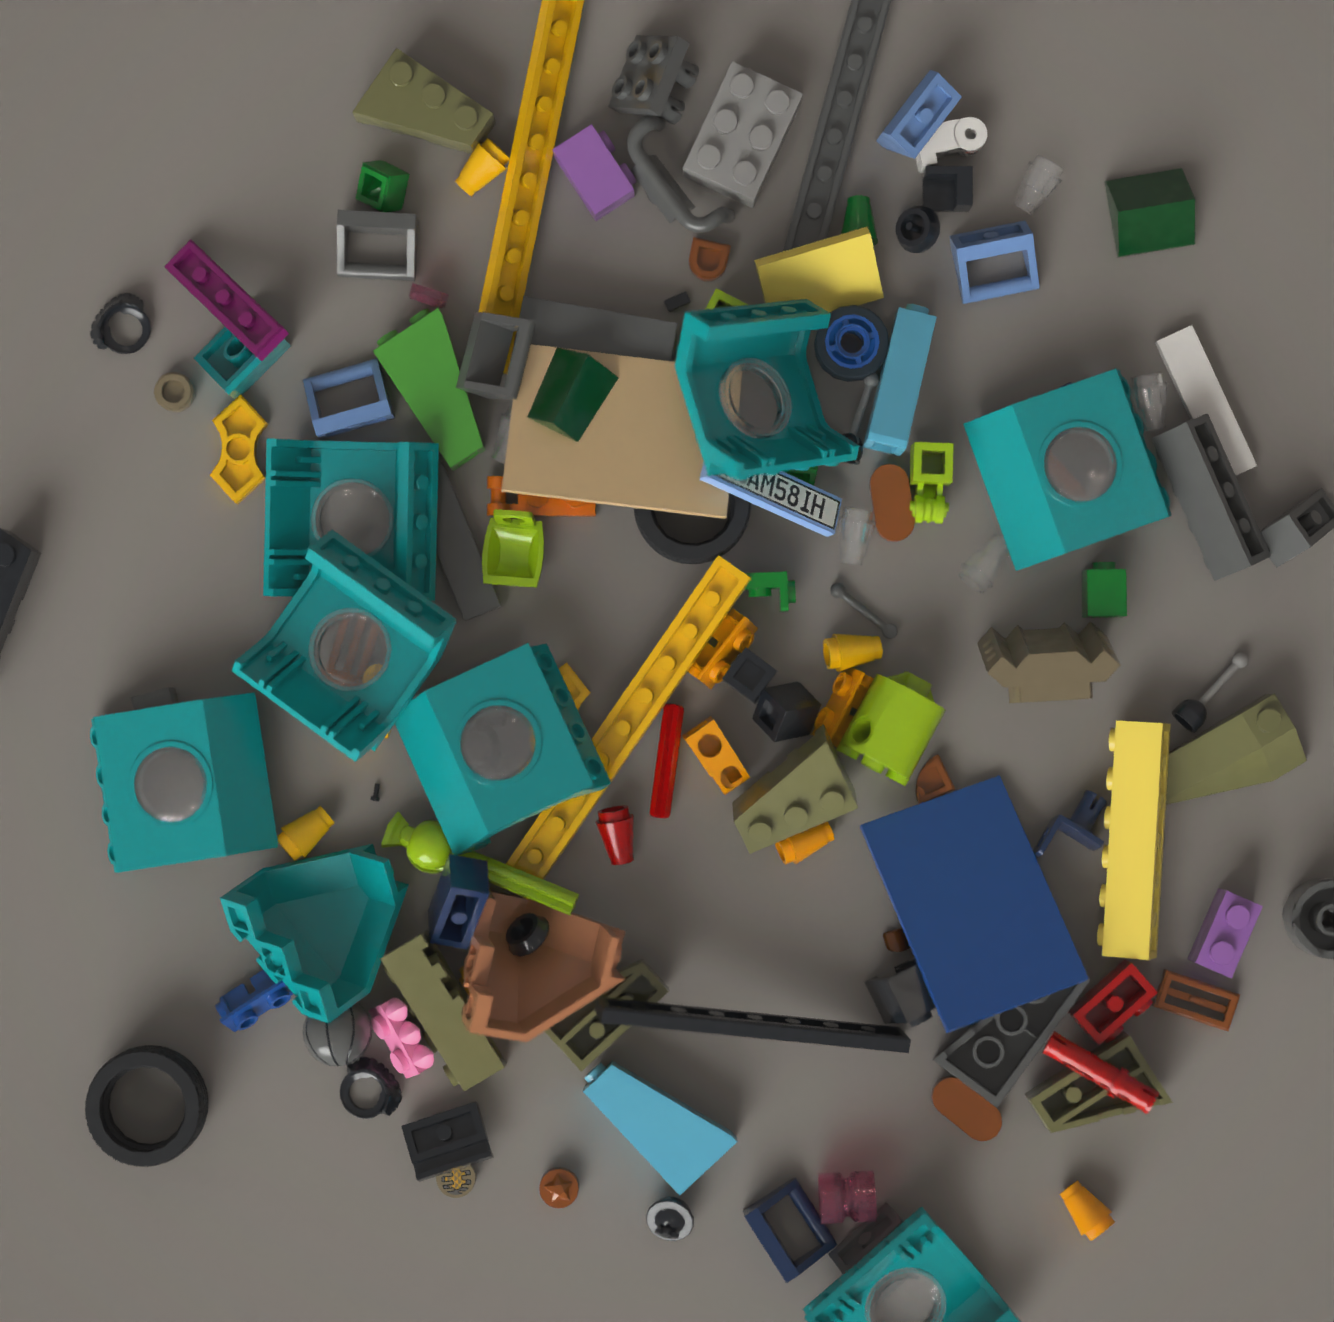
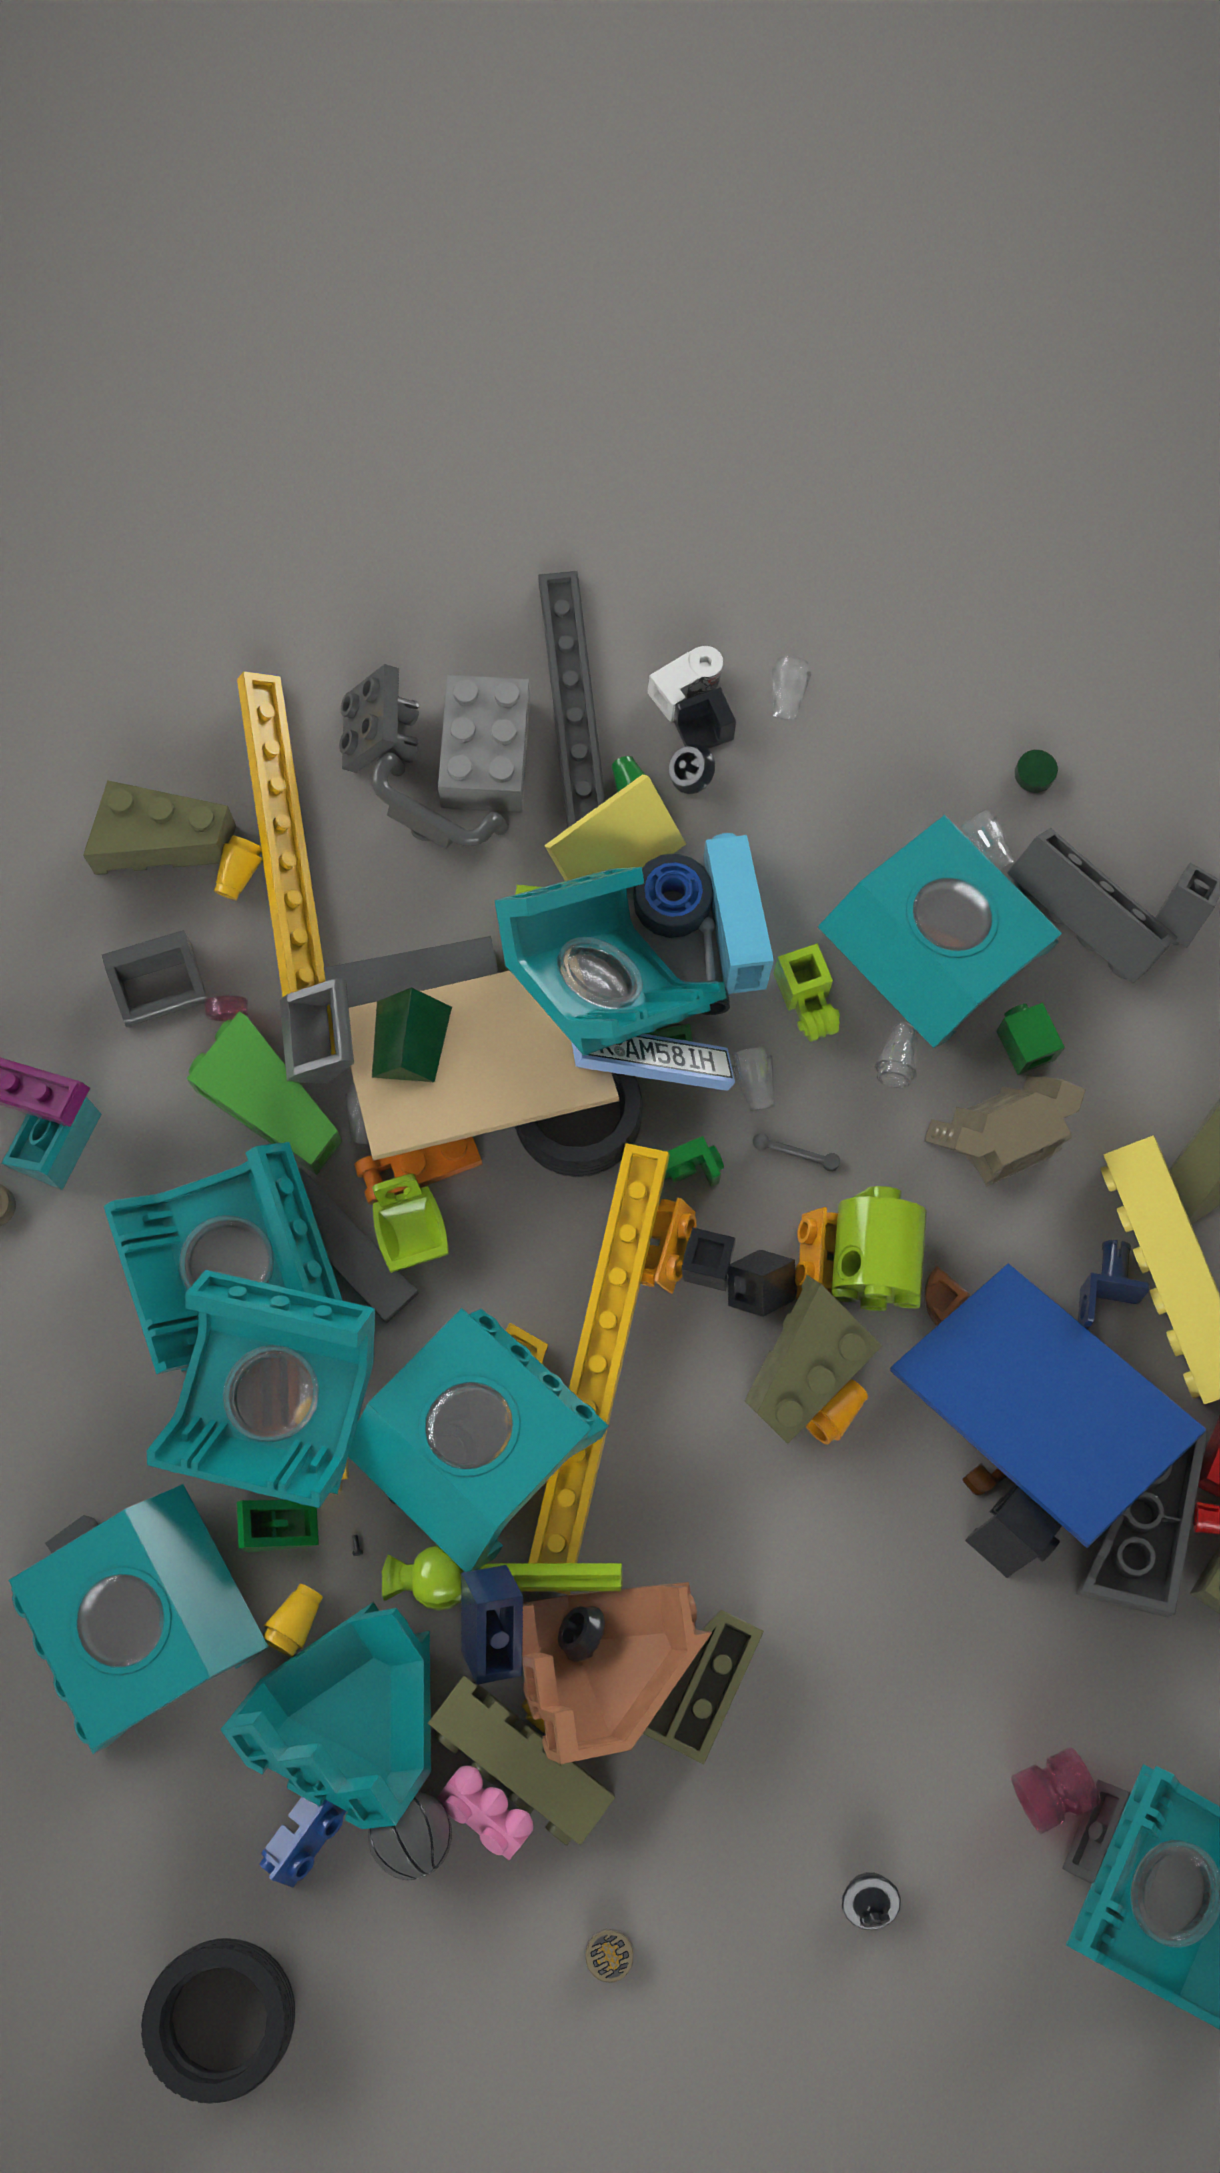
camera: 25 degrees left, 15 degrees down
yellow tile [210,394,268,505] -> none
medium blue tile [303,358,395,439] -> none
black piece [340,1057,402,1119] -> none
green slope [355,160,410,212] -> none
black plate [401,1101,494,1182] -> none
dark orange tile [539,1167,579,1208] -> none
medium lavender brick [552,124,637,221] -> none
medium azure slope [583,1060,737,1196] -> none
red cone [595,805,634,865] -> none
black tile [595,997,911,1053] -> none
red axle [649,703,684,819] -> none
black piece [664,291,691,312] -> none
light orange leg [682,716,750,795] -> none
dark orange tile [689,237,731,281] -> none
dark blue tile [743,1178,838,1283] -> none
yellow cone [823,634,883,672] -> none
dark orange tile [869,464,915,542] -> none
medium blue tile [876,70,962,159] -> none
dark orange tile [931,1076,1002,1141] -> none
medium blue tile [949,220,1039,304] -> none
dark green slope [1105,168,1195,258] -> none
white tile [1155,325,1257,475] -> none
hinge [1172,653,1248,733] -> none
none -> green slope [237,1500,319,1553]
none -> dark green tile [1015,750,1058,793]

